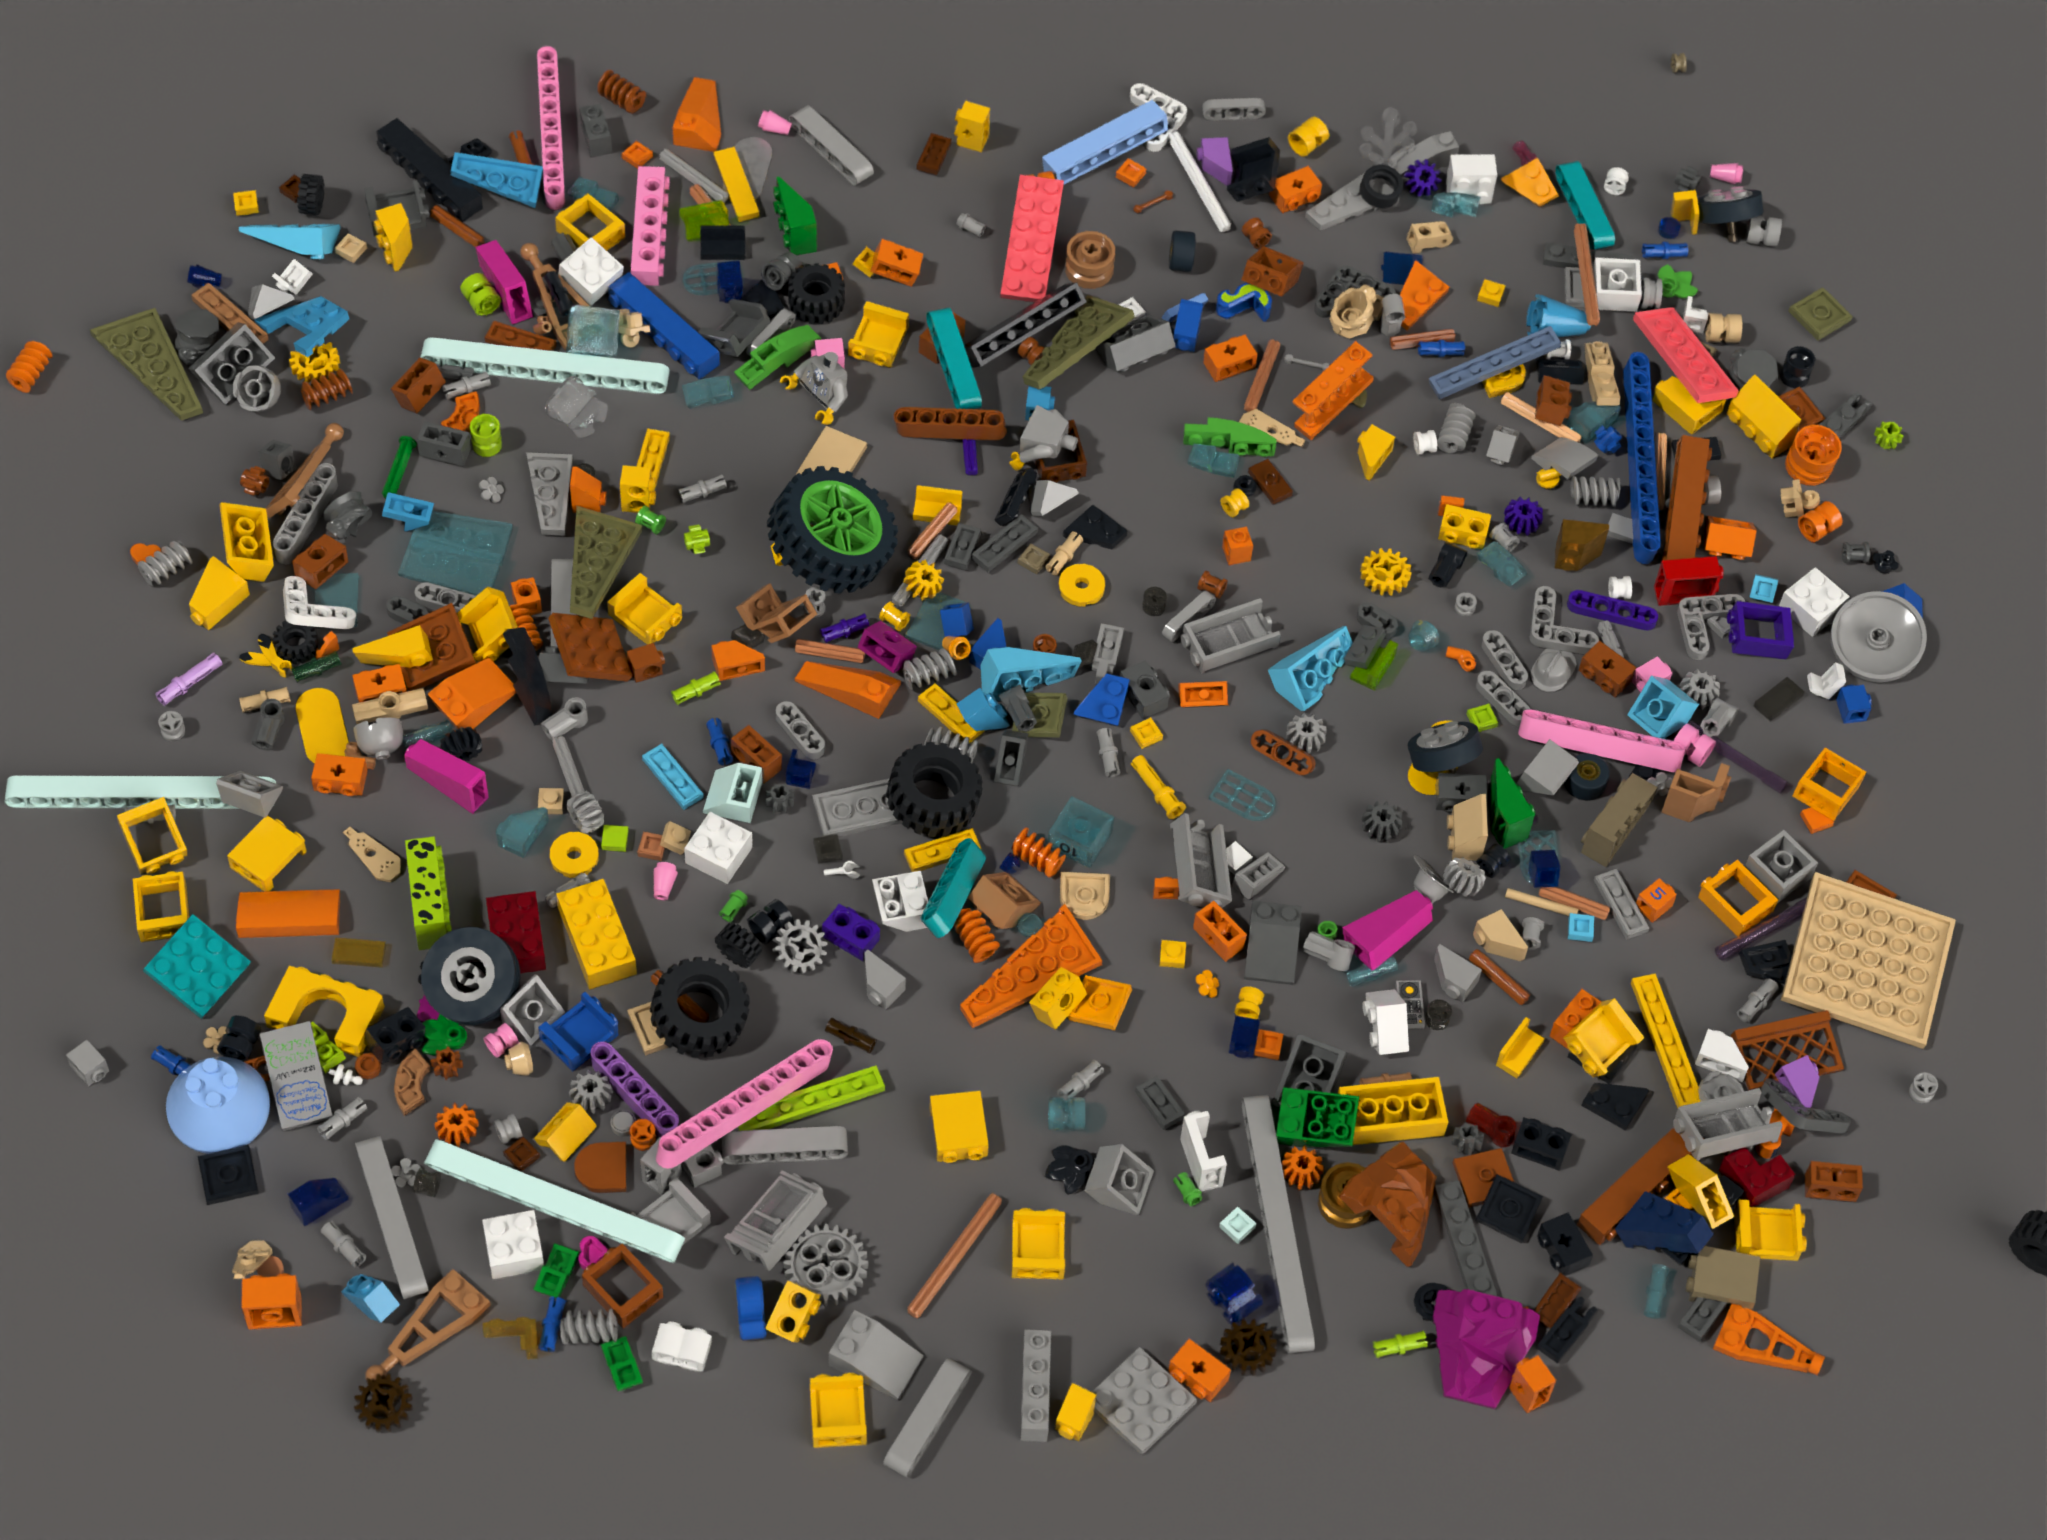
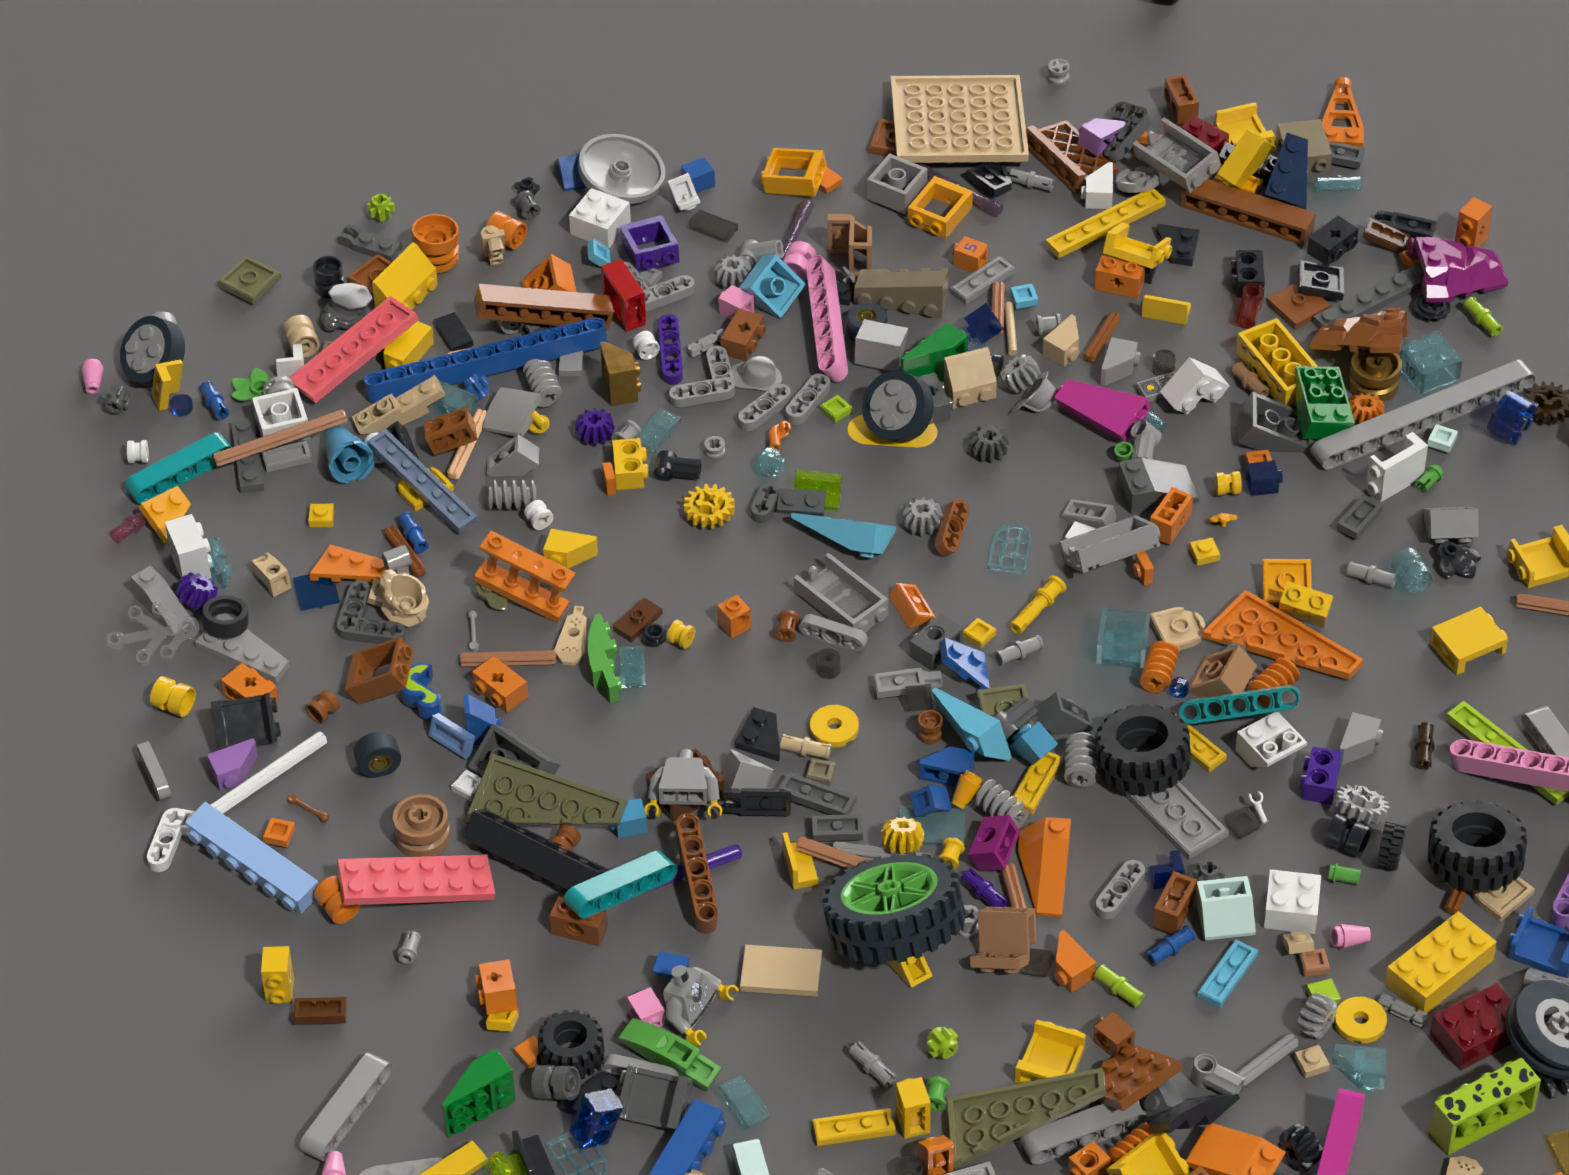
camera: 105 degrees left, 10 degrees down
yellow panel [848,301,909,368] -> none
dark grey gear [1452,1123,1484,1155] -> none
none -> blue panel [653,951,690,978]
none -> clear light blue brick [1398,331,1463,394]

